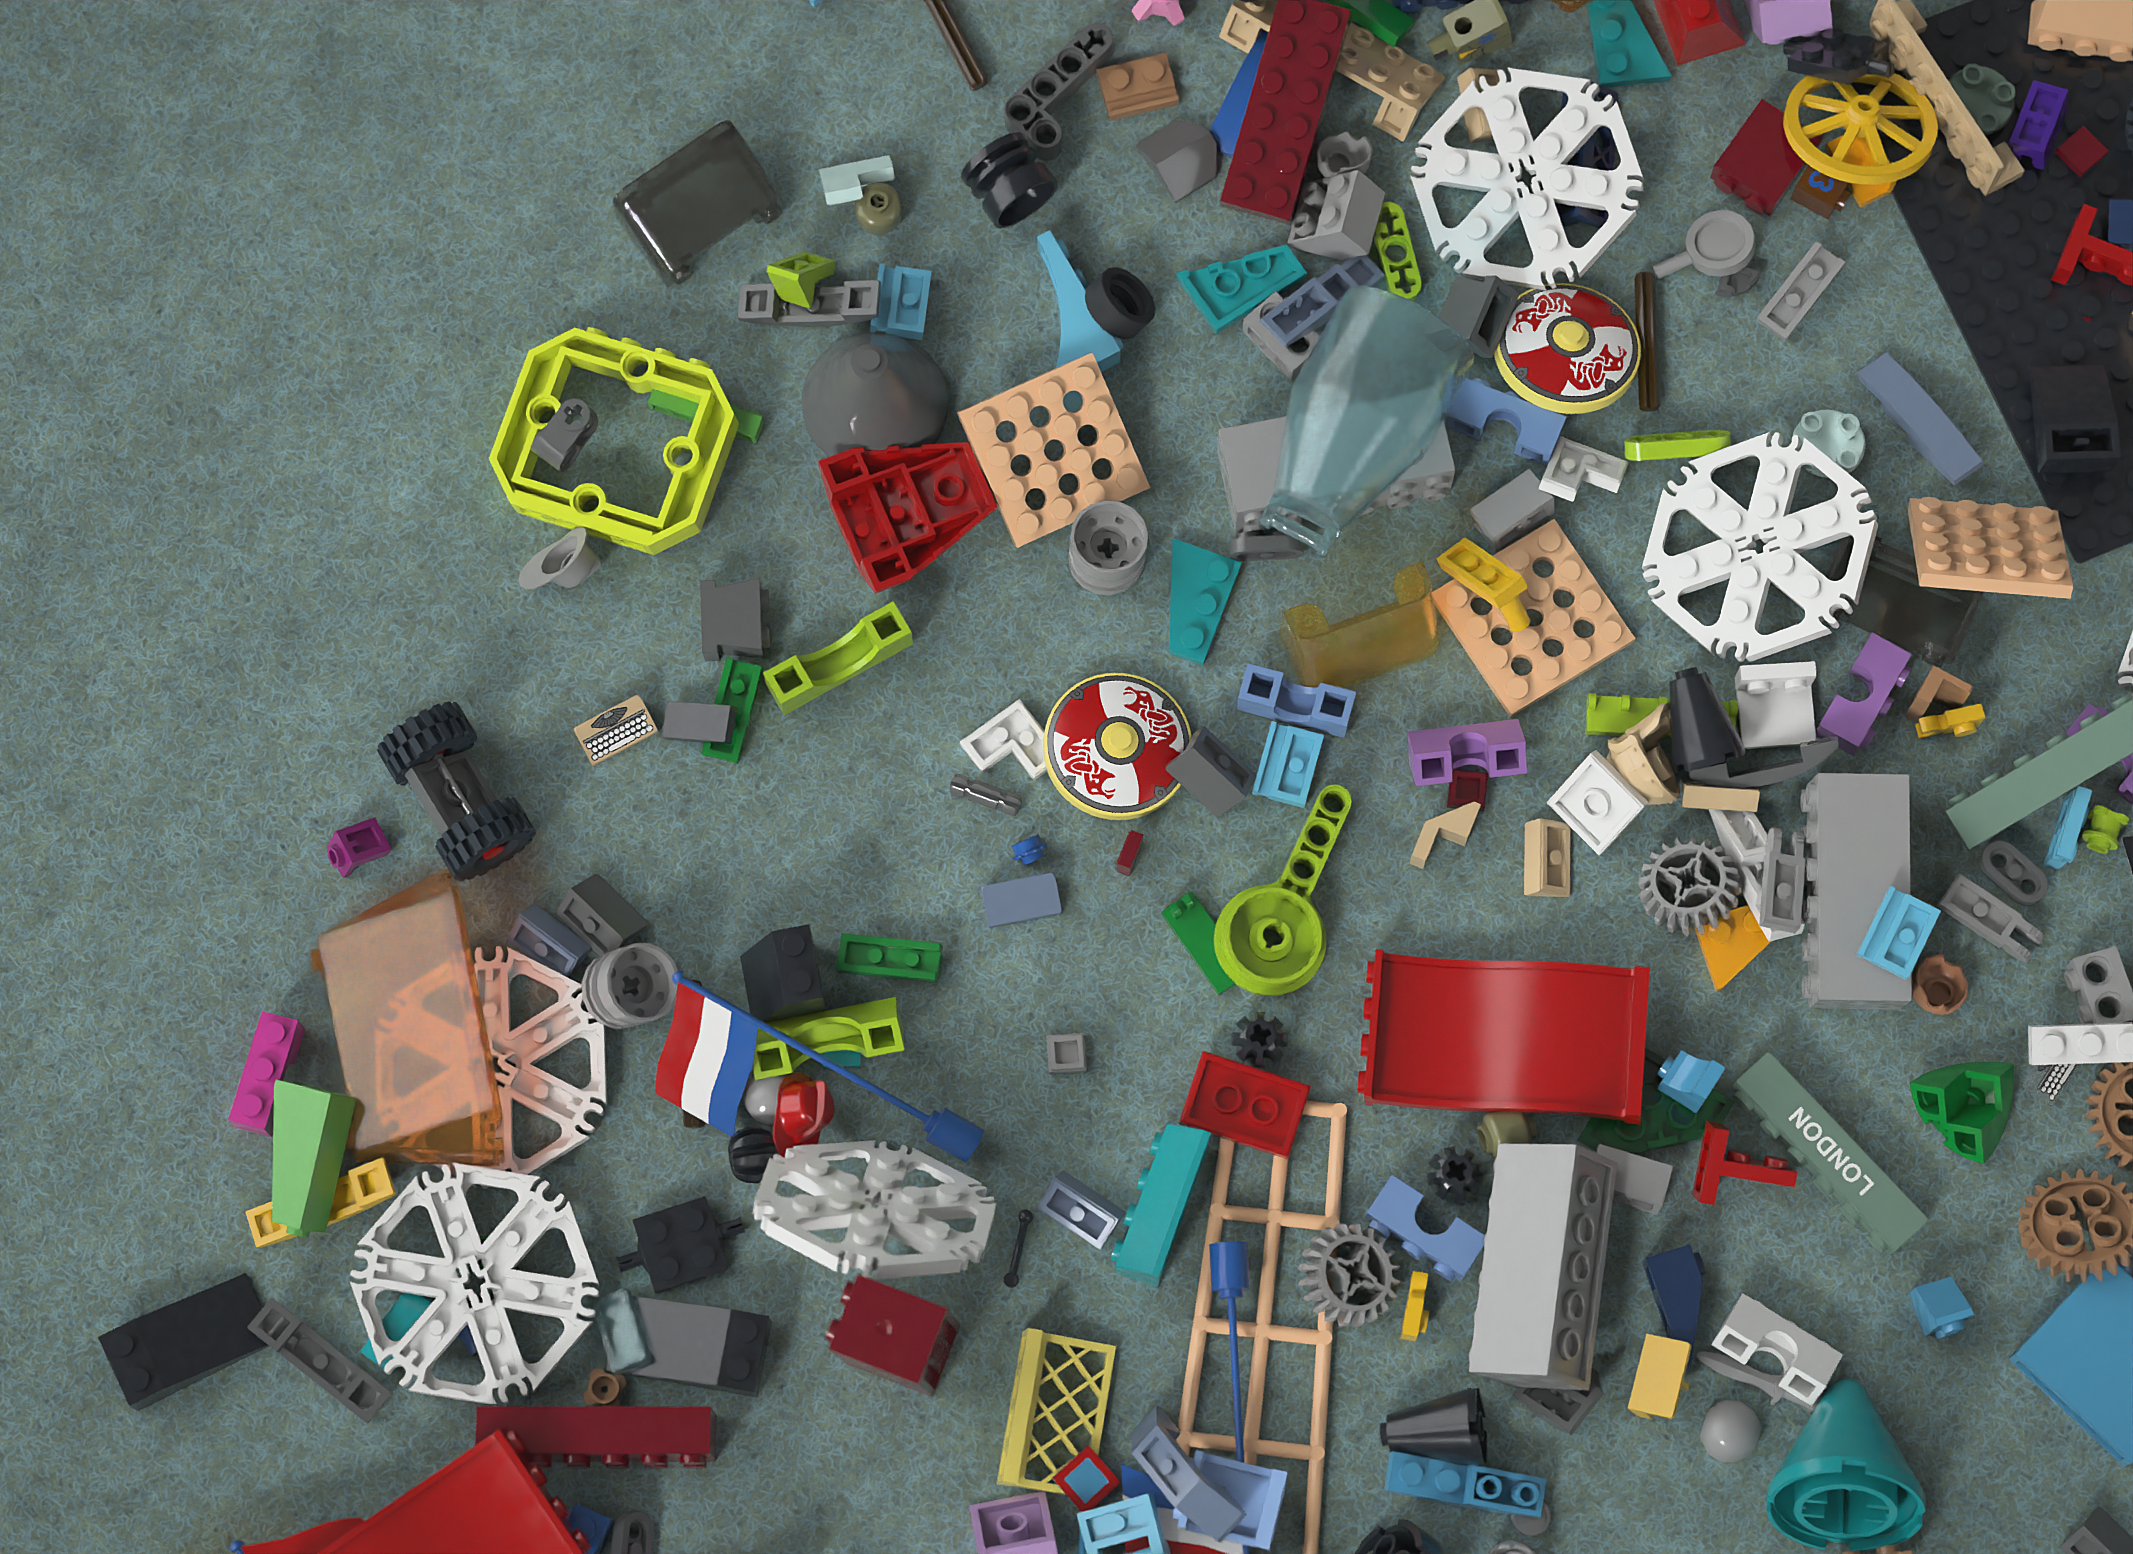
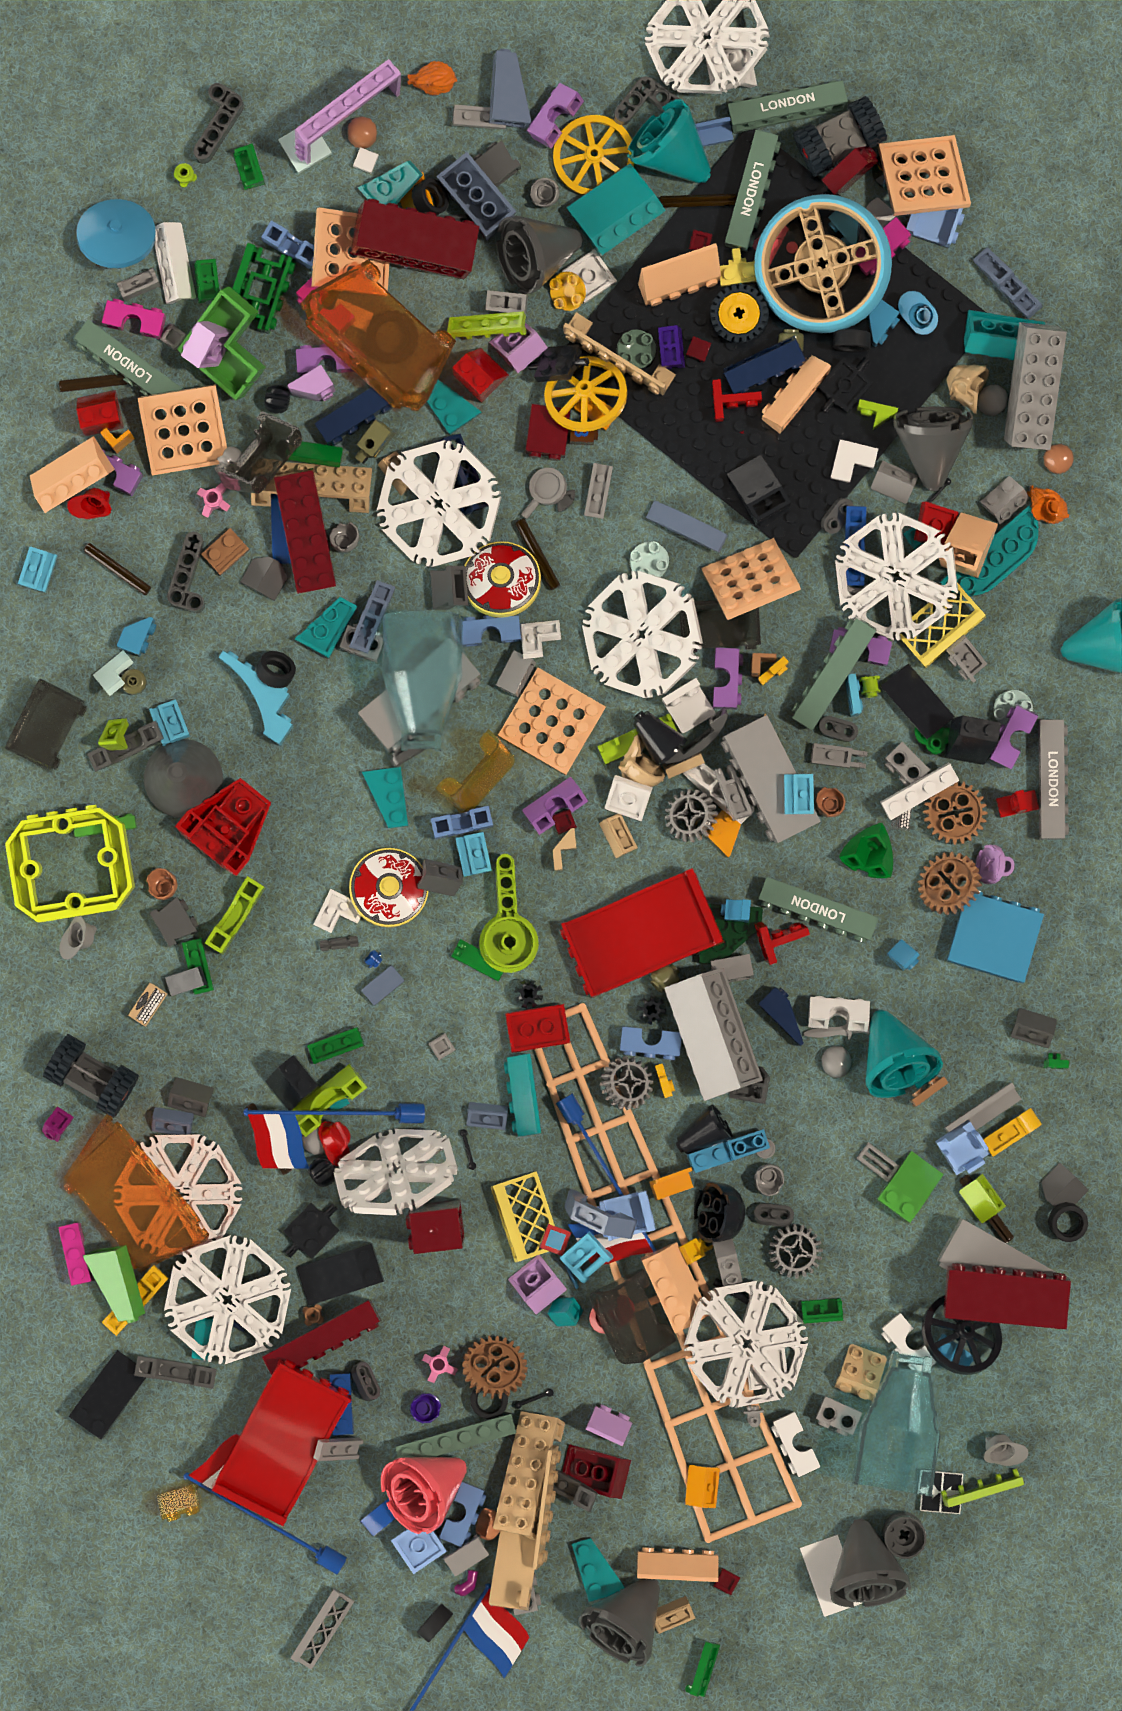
camera: 25 degrees left, 10 degrees up
dark grey piece [531,398,598,472] -> none
light grey wheel [582,943,678,1029] -> none
clear light blue tile [591,1288,651,1375] -> none
light nougat piece [957,353,1150,548] -> none
black wheel [961,132,1058,229] -> none
light grey wheel [1068,500,1148,596] -> none
dark red tile [1117,830,1144,877] -> none
light grey slope [1287,170,1385,260] -> none
lime beam [1374,202,1422,305] -> none
yellow piece [1436,537,1531,632] -> none
lime beam [1624,430,1731,461] -> none
yellow panel [1628,1334,1691,1419] -> none
none -> dark azure slope [117,617,157,657]
none -> nougat hair [146,868,177,900]
none -> light orange panel [649,1167,693,1201]

